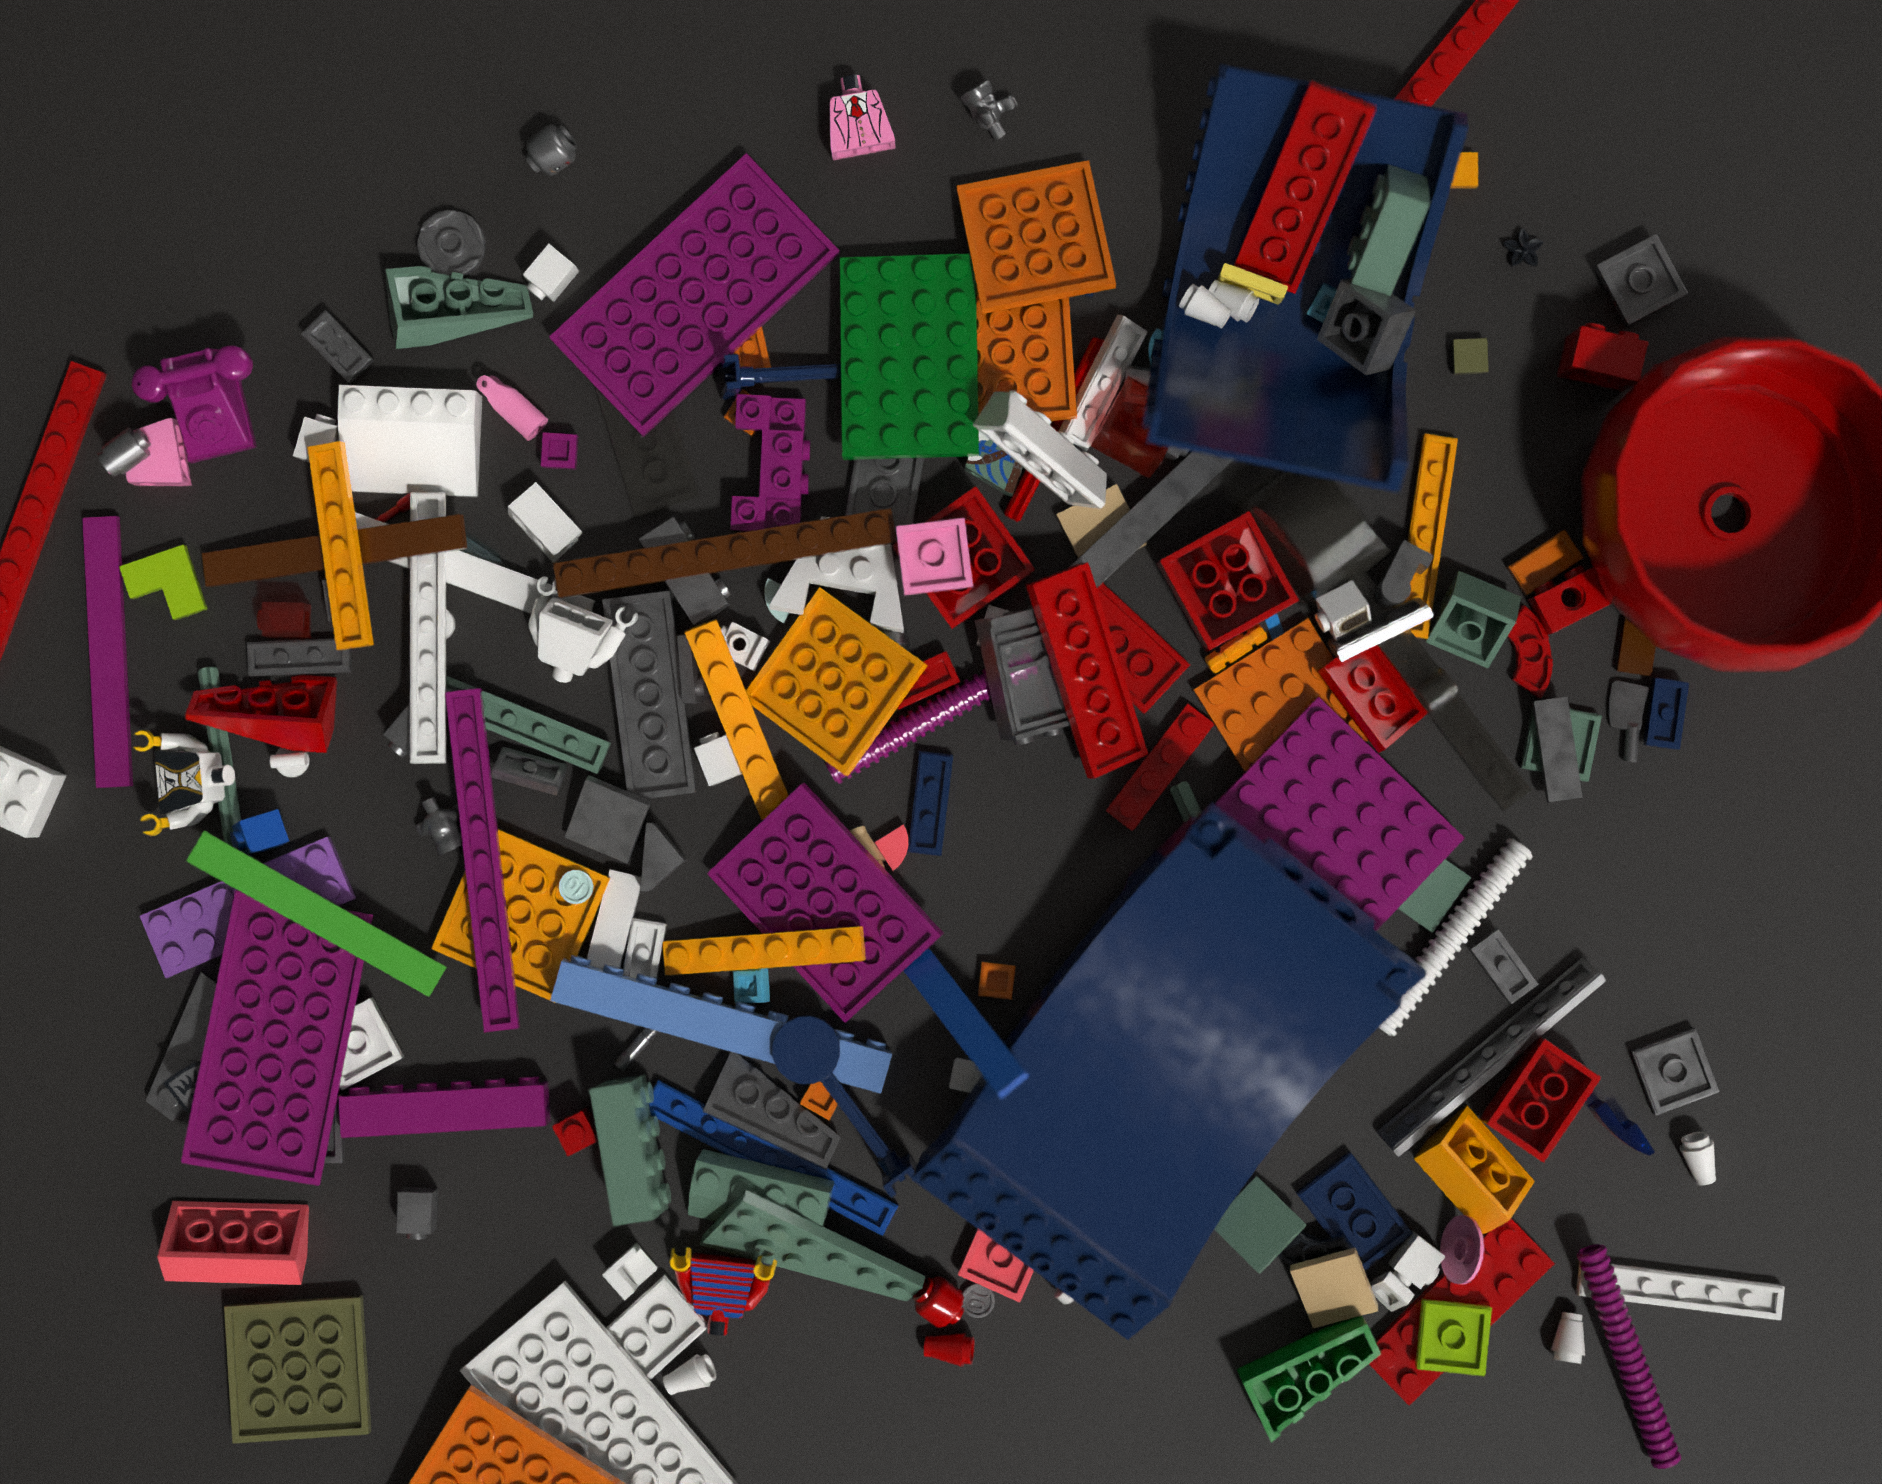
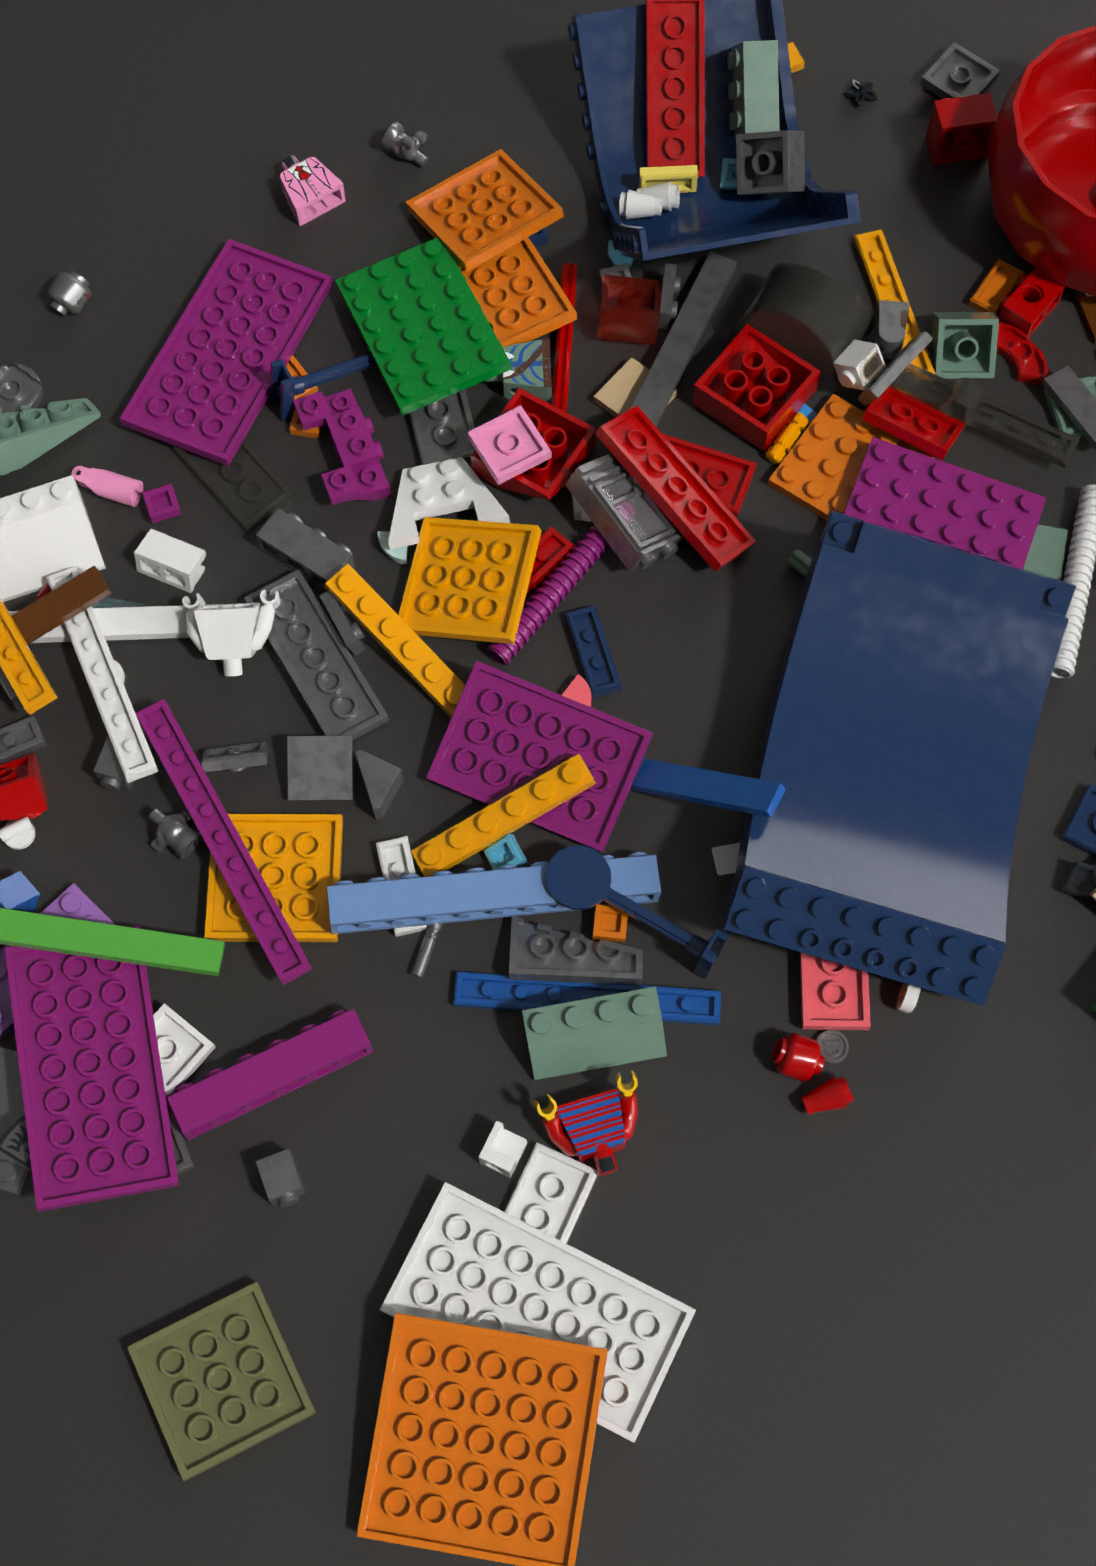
camera: 20 degrees left, 20 degrees down
coral slope [157,1201,309,1285] -> none
sand green plate [409,676,611,774] -> none
white brick [523,244,579,302] -> none
red brick [552,1106,598,1157] -> none
reddish brown plate [553,508,897,598] -> none
light aqua piece [559,870,594,904] -> none
white tile [587,869,641,969] -> none
sand green brick [590,1074,671,1226] -> none
white cone [663,1354,717,1395] -> none
white brick [694,732,742,786] -> none
sand green wing [700,1190,925,1302] -> none
white brick [721,622,770,671] -> none
white slope [973,390,1107,509] -> none
orange tile [978,961,1016,1000] -> none
white tile [1059,315,1147,452] -> none
red plate [1105,704,1214,831] -> none
sand green tile [1214,1176,1307,1274] -> none
olive tile [1451,338,1489,375] -> none

